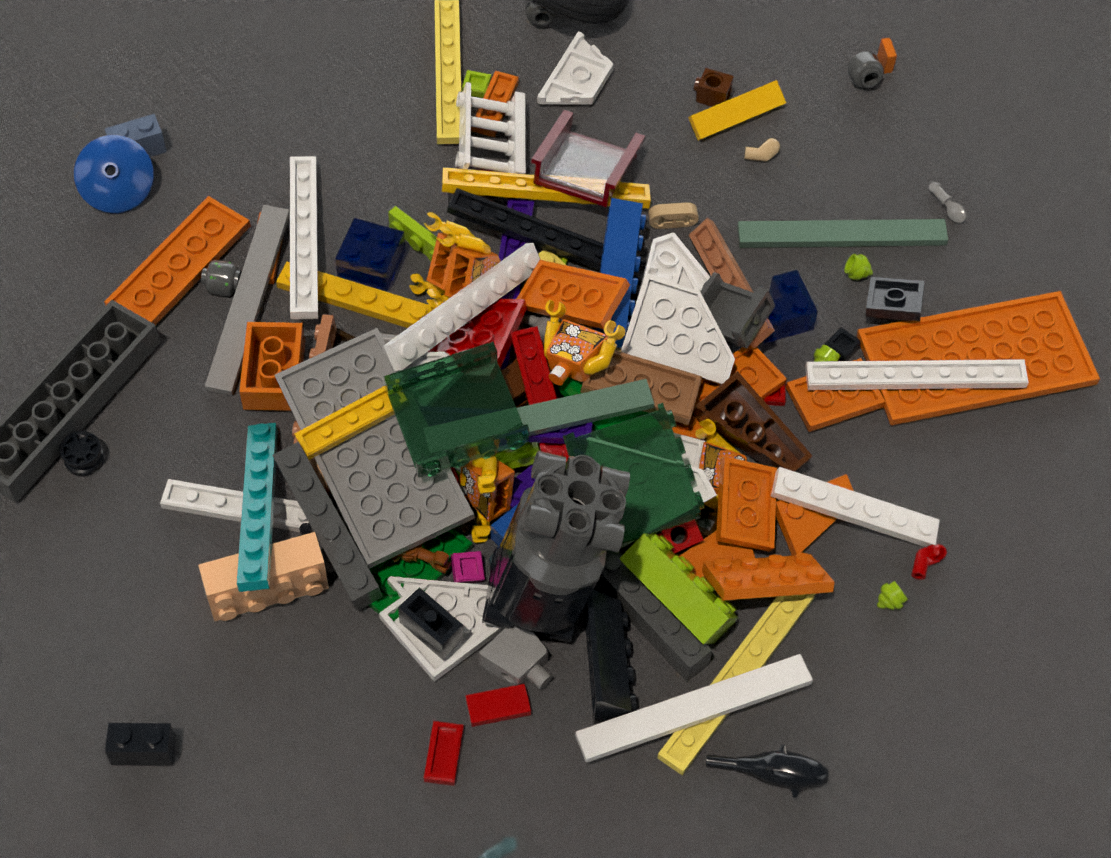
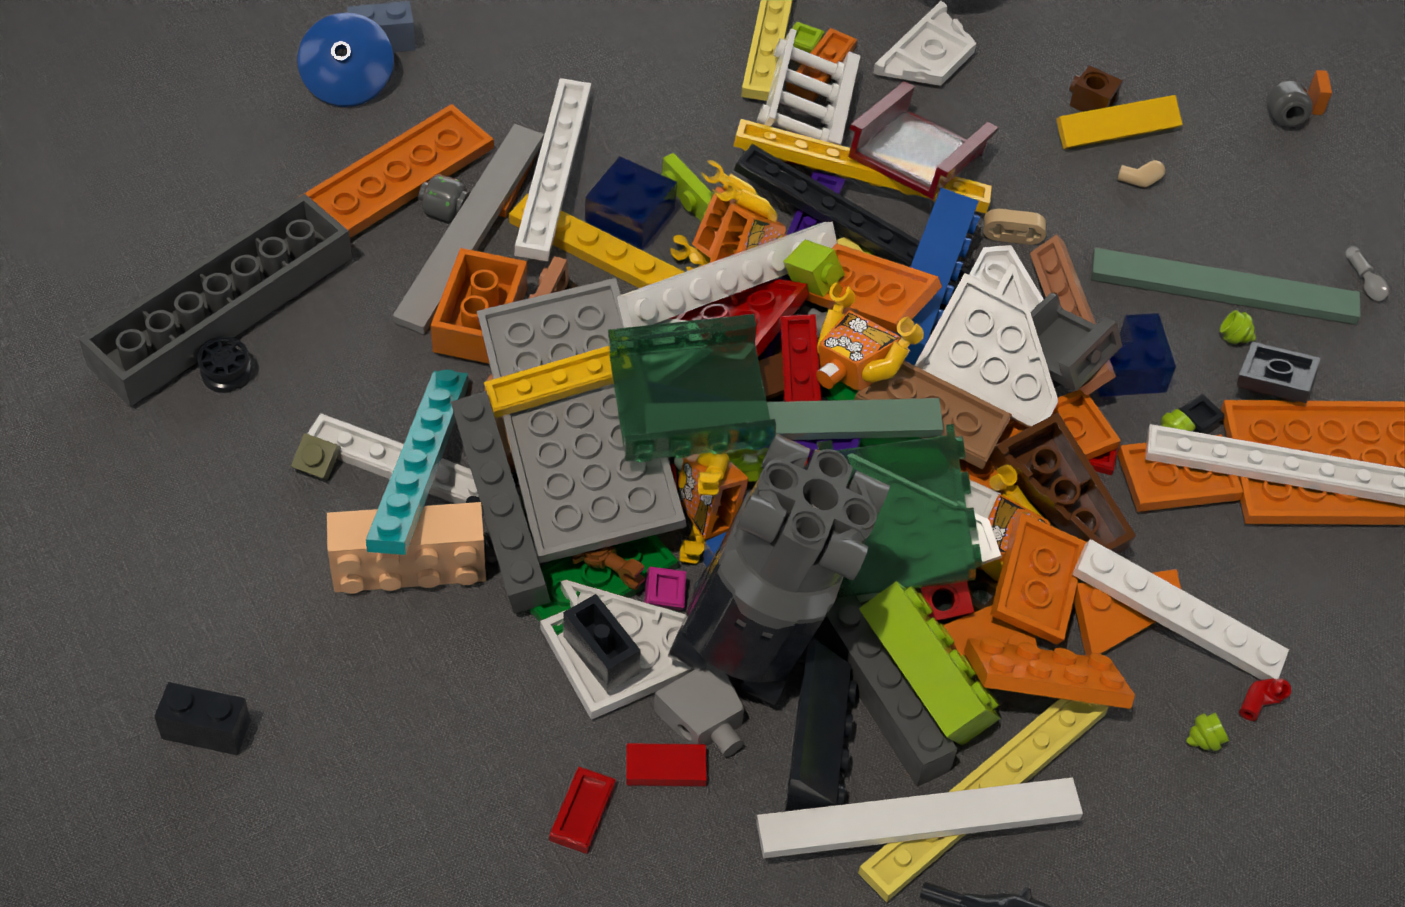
camera: 10 degrees right, 5 degrees down
none -> olive plate [291,433,341,481]
none -> lime brick [783,239,845,297]

